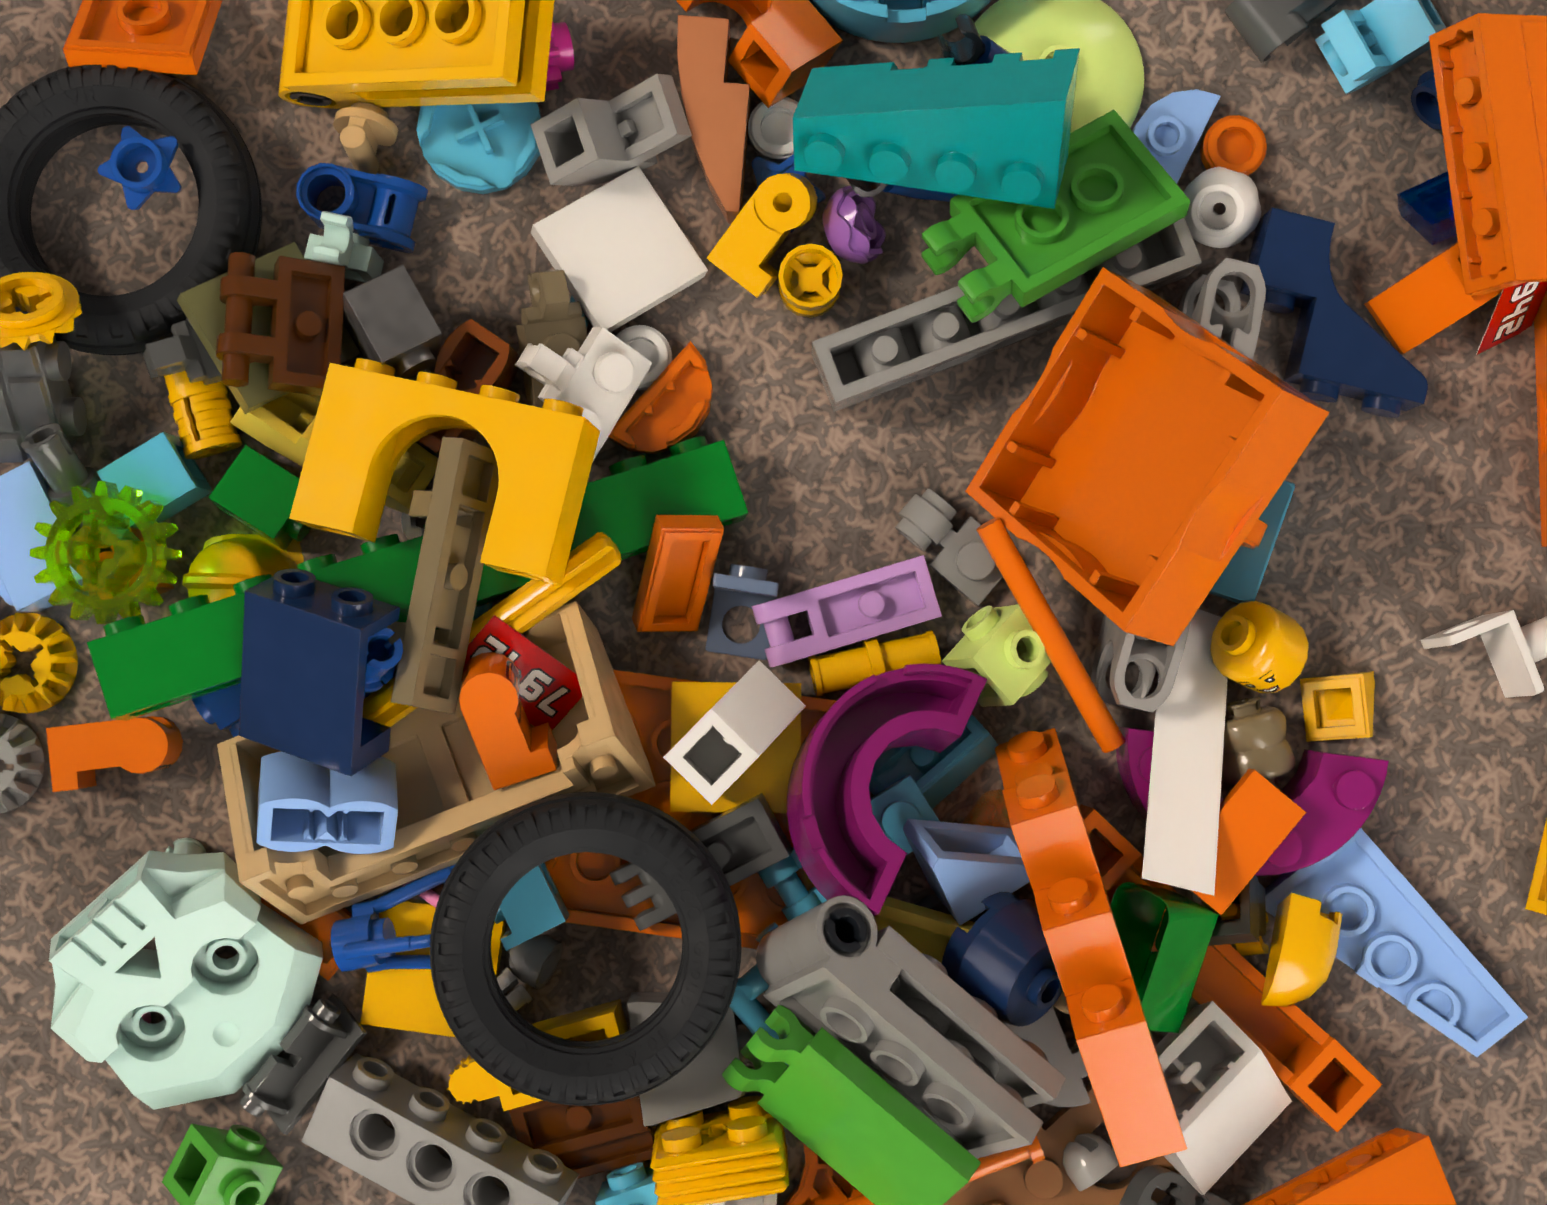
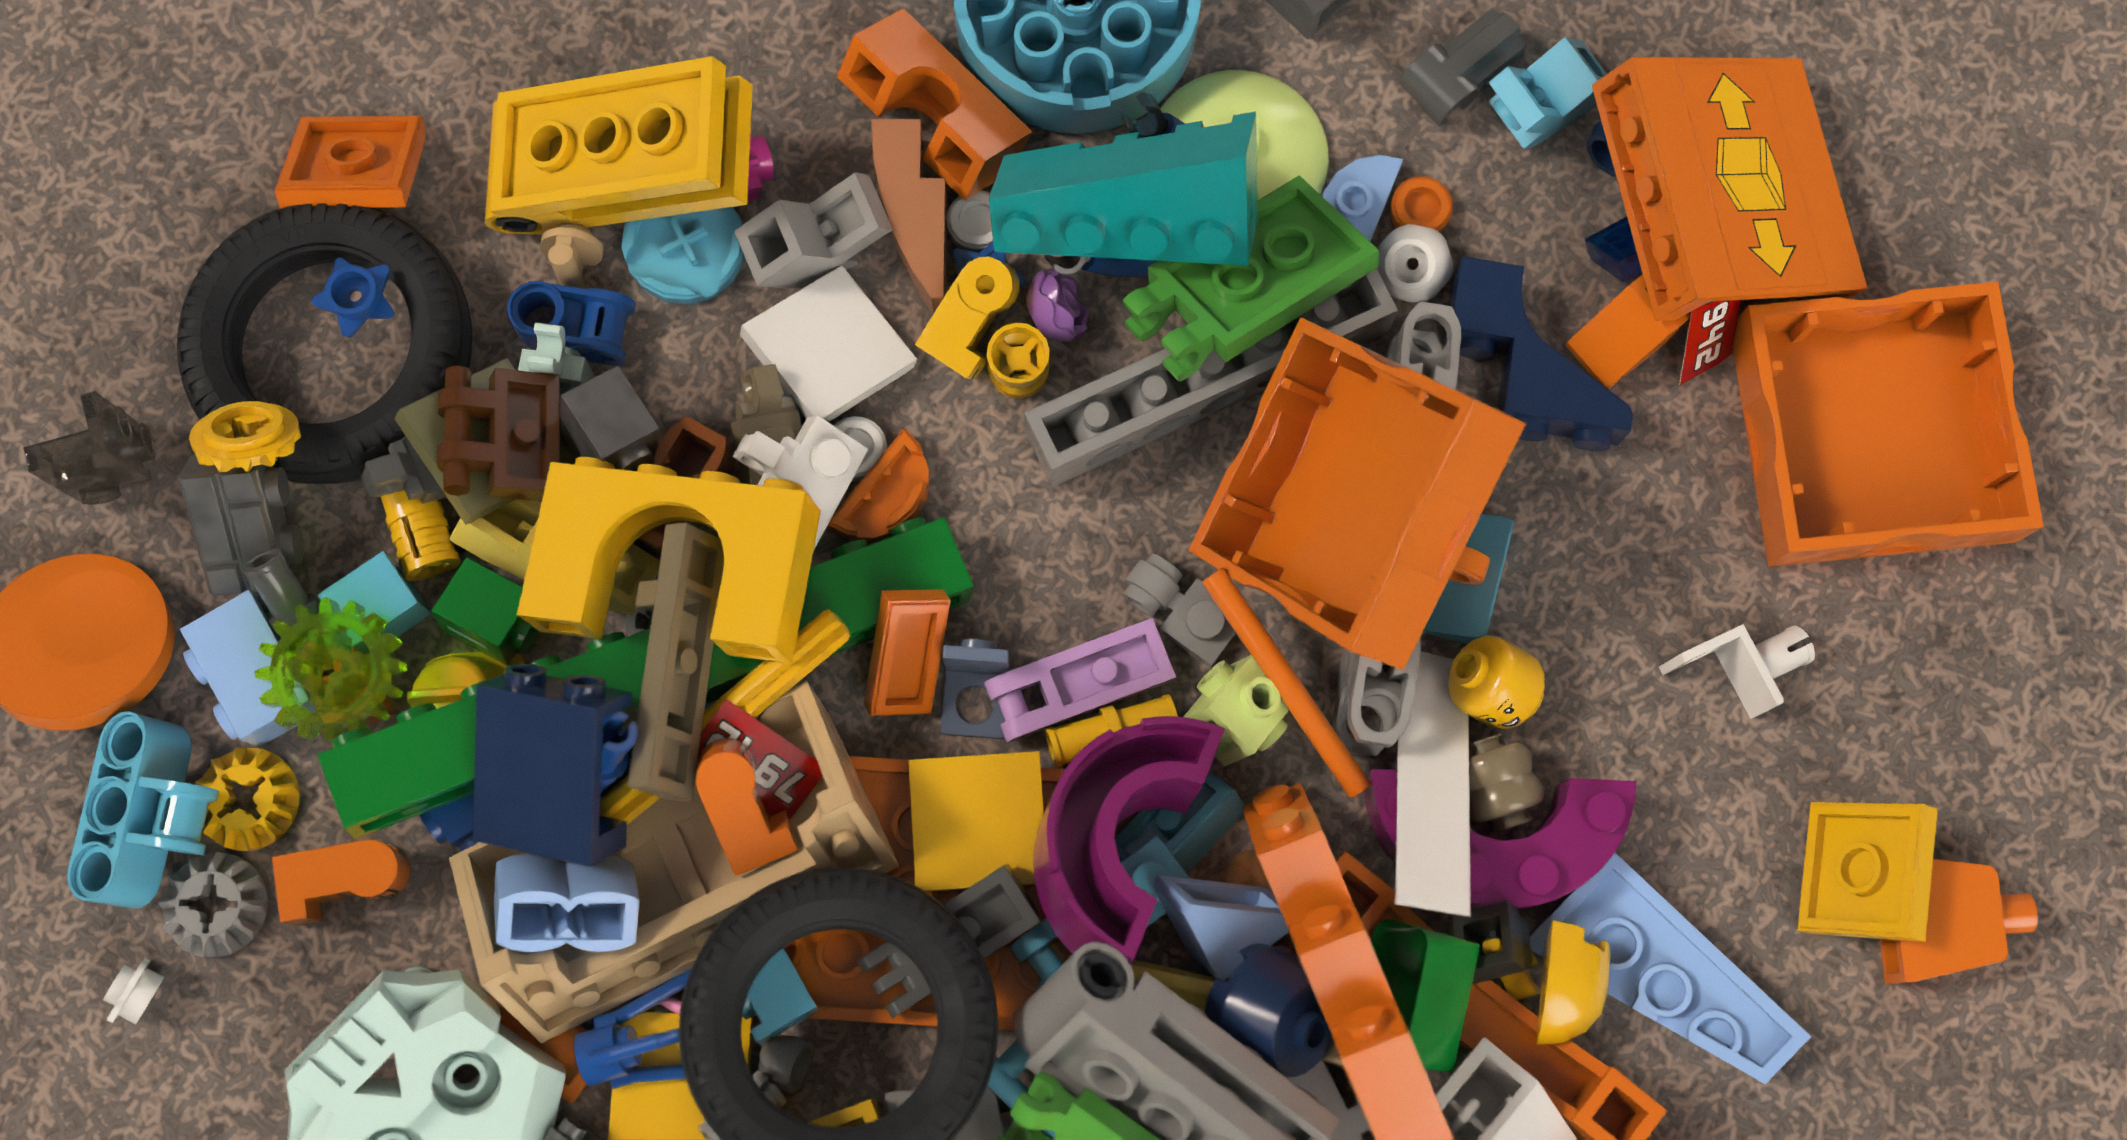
camera: 15 degrees left, 10 degrees down
white slope [663,660,806,805] -> none
orange tile [1190,768,1307,915] -> none
yellow slope [1300,671,1375,742] -> none

